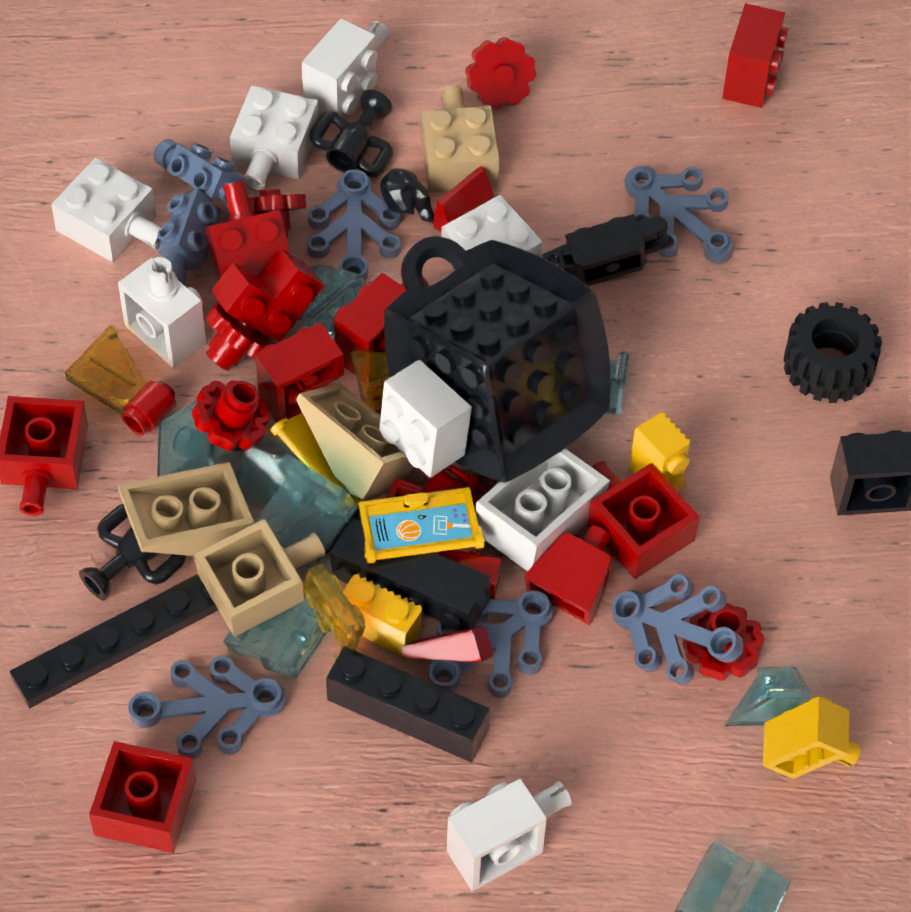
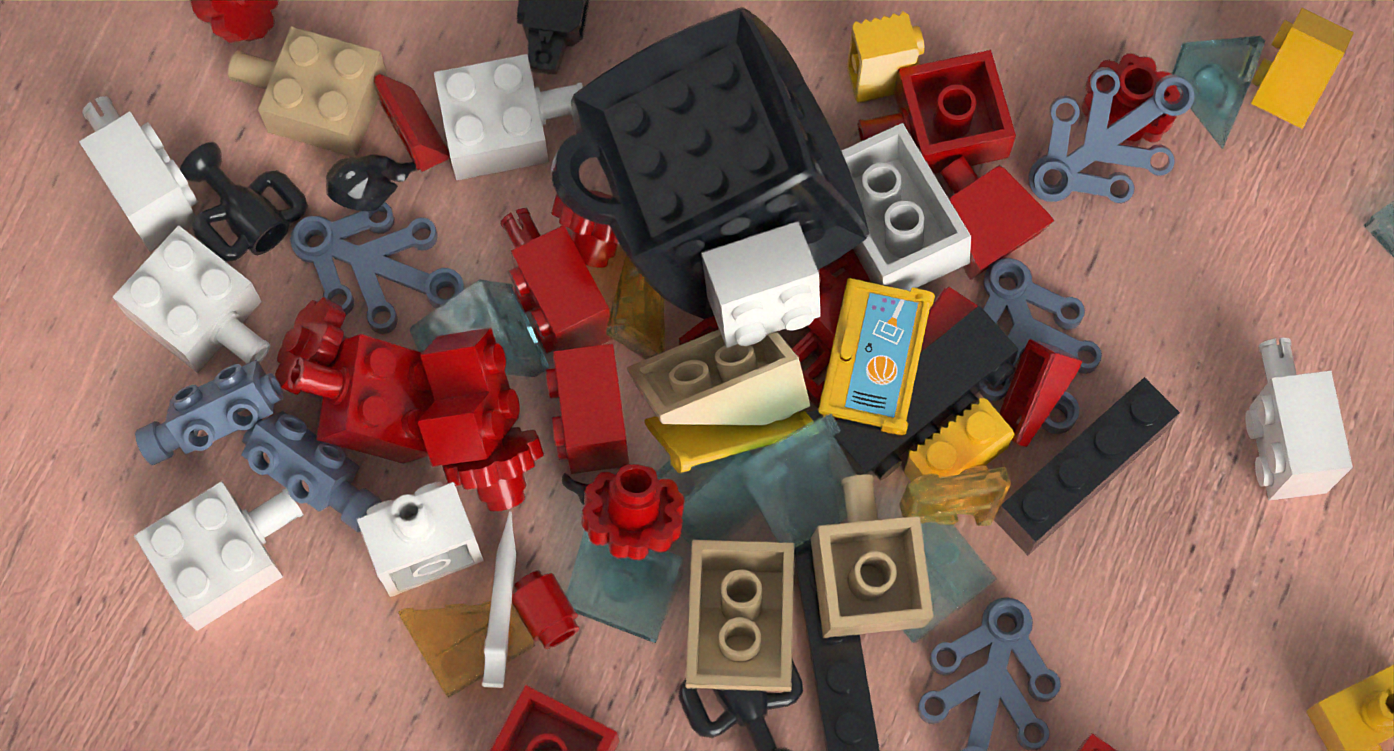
camera: 65 degrees left, 15 degrees up
none -> white piece [482,512,516,688]

